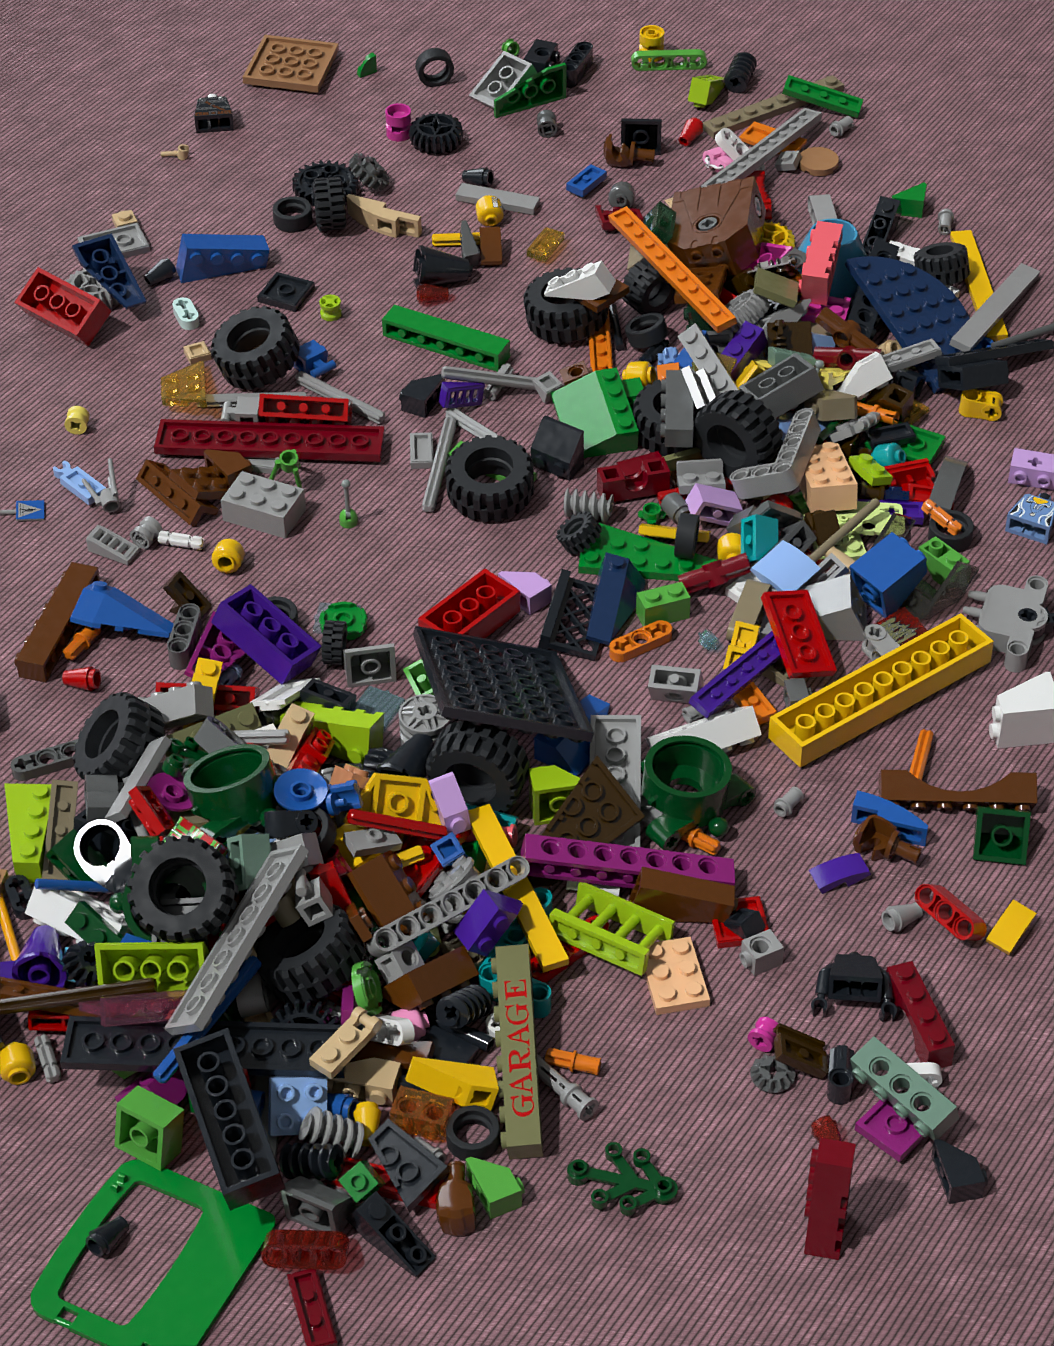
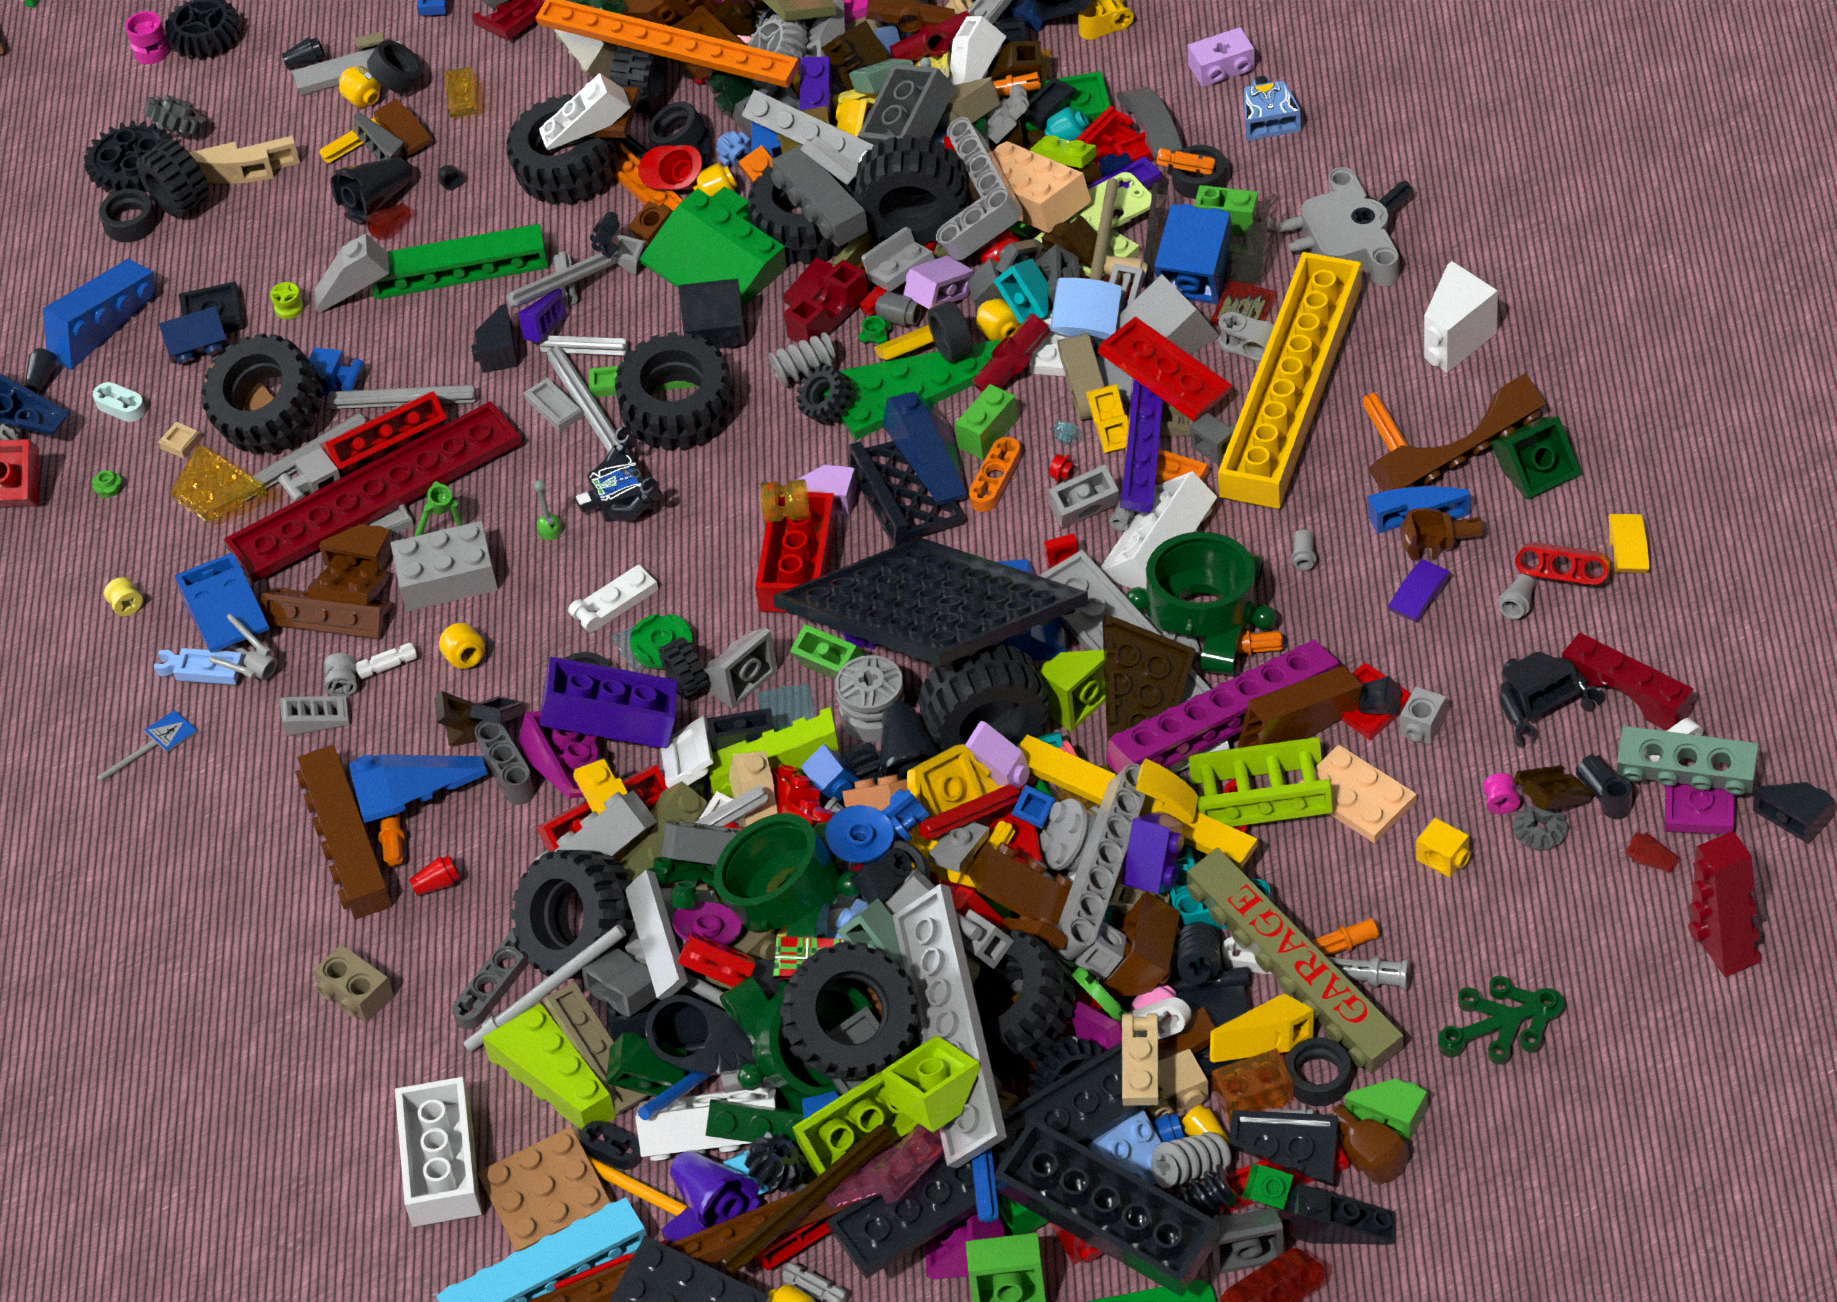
camera: 30 degrees left, 5 degrees up
none -> bright green plate [92,470,122,498]
none -> dark blue brick [158,306,228,365]
none -> blue slope [174,552,270,653]
none -> light grey slope [315,233,389,313]
none -> dark tan tile [354,31,384,52]
none -> black tyre [367,40,424,93]
none -> black hinge [438,164,463,190]
none -> light grey bar [464,924,626,1052]
none -> black tile [470,696,527,724]
none -> white plate [568,564,659,633]
none -> black torso [575,426,662,522]
none -> black piece [590,212,620,259]
none -> red piece [638,145,702,191]
none -> clear yellow wheel [760,479,809,523]
none -> brick [801,744,860,802]
none -> lime slope [881,1035,981,1133]
none -> red tile [1044,533,1078,569]
none -> red plate [1048,453,1075,483]
none -> yellow slope [1135,758,1198,823]
none -> yellow brick [1416,818,1471,878]

